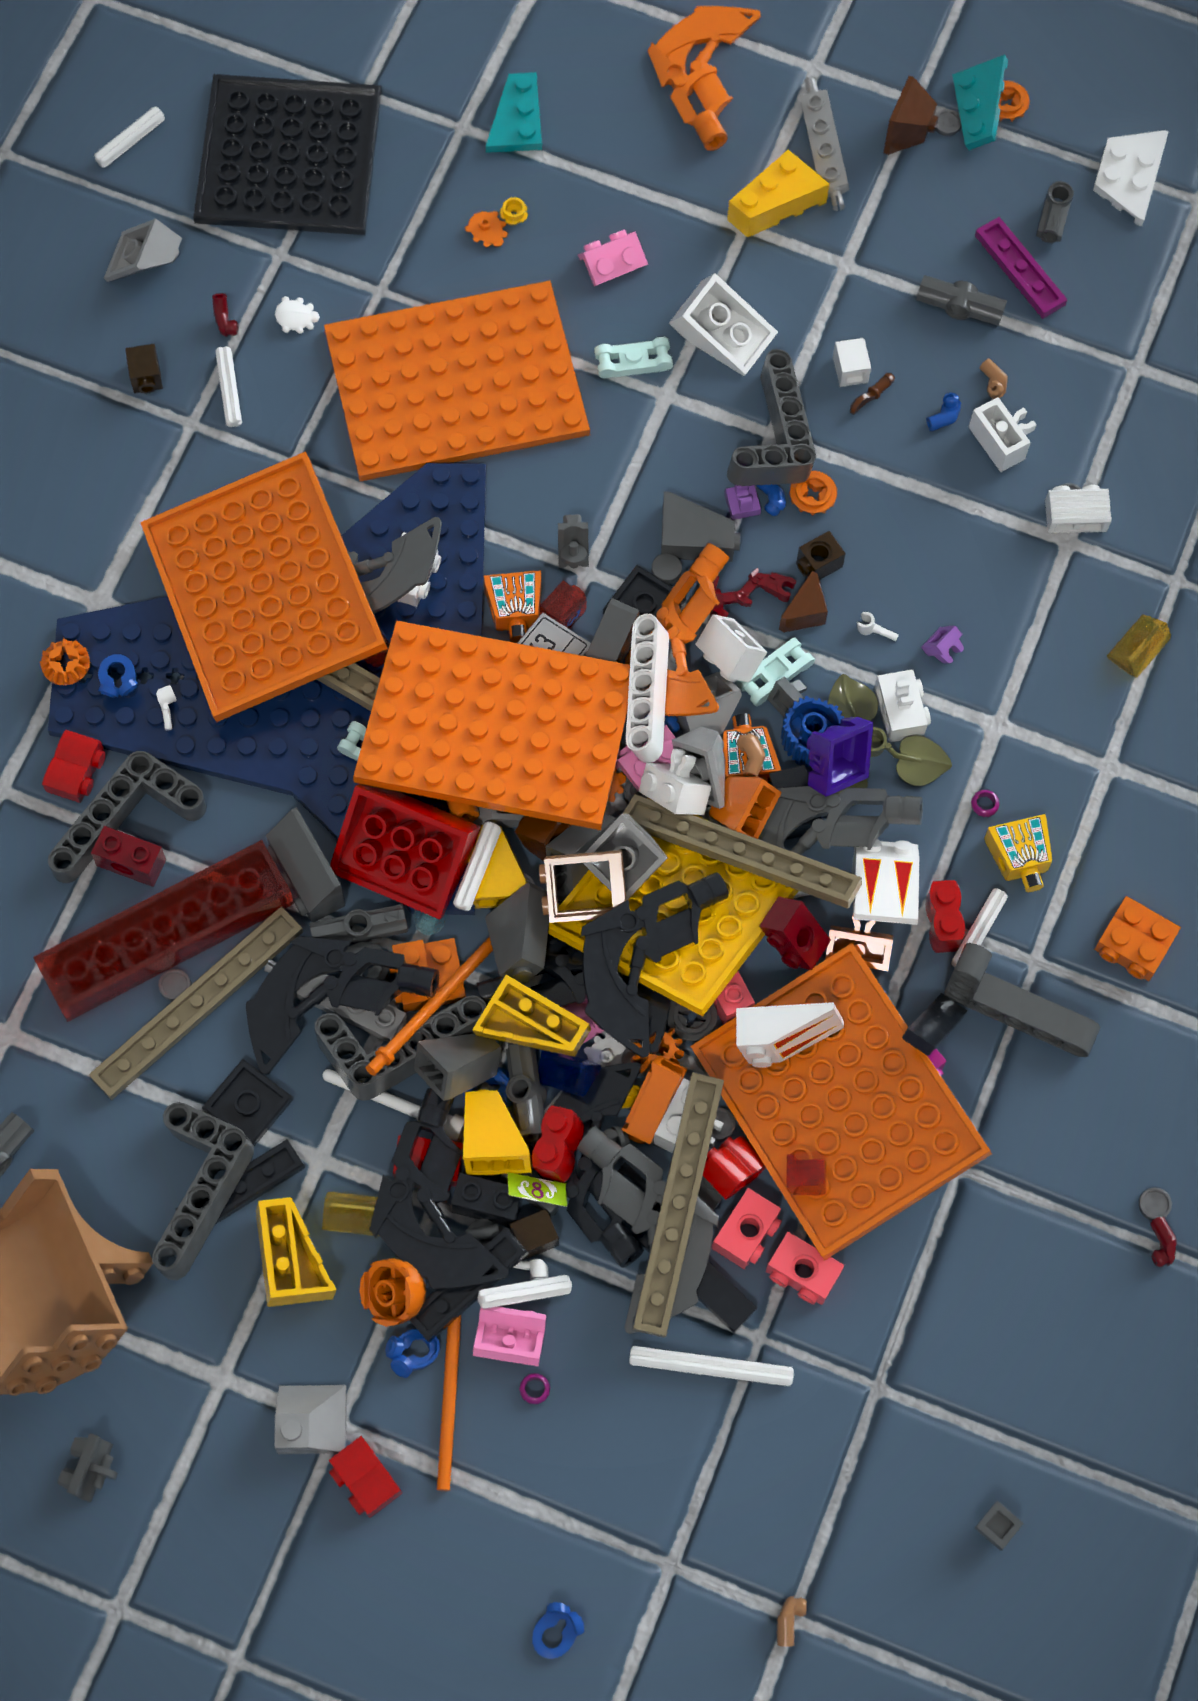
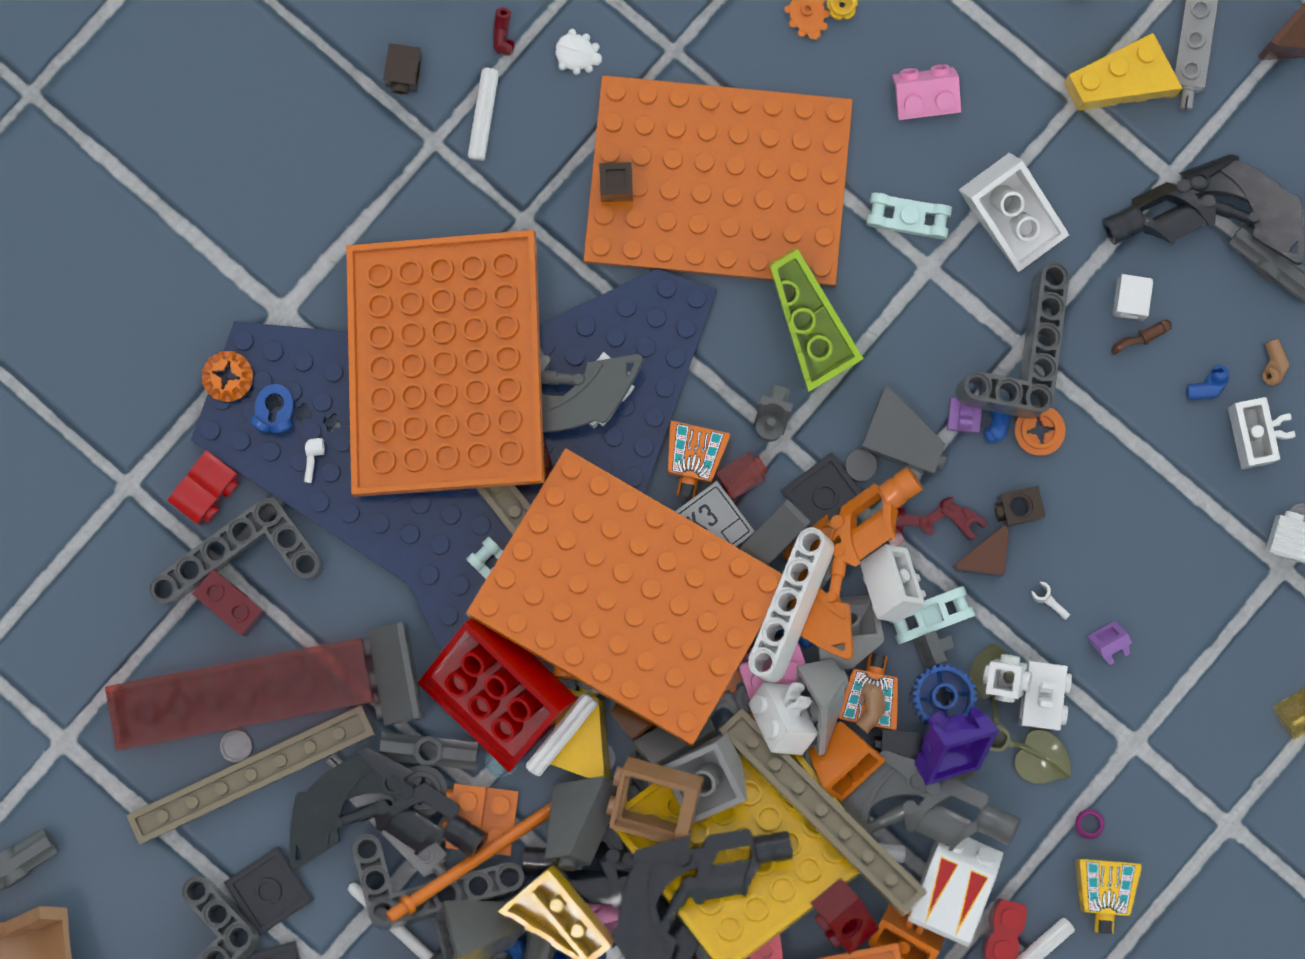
camera: 20 degrees right, 15 degrees up
none -> dark brown brick [599,162,633,202]
none -> lime wedge [768,247,864,392]
none -> white brick [983,654,1032,702]
none -> black piece [1102,154,1304,265]

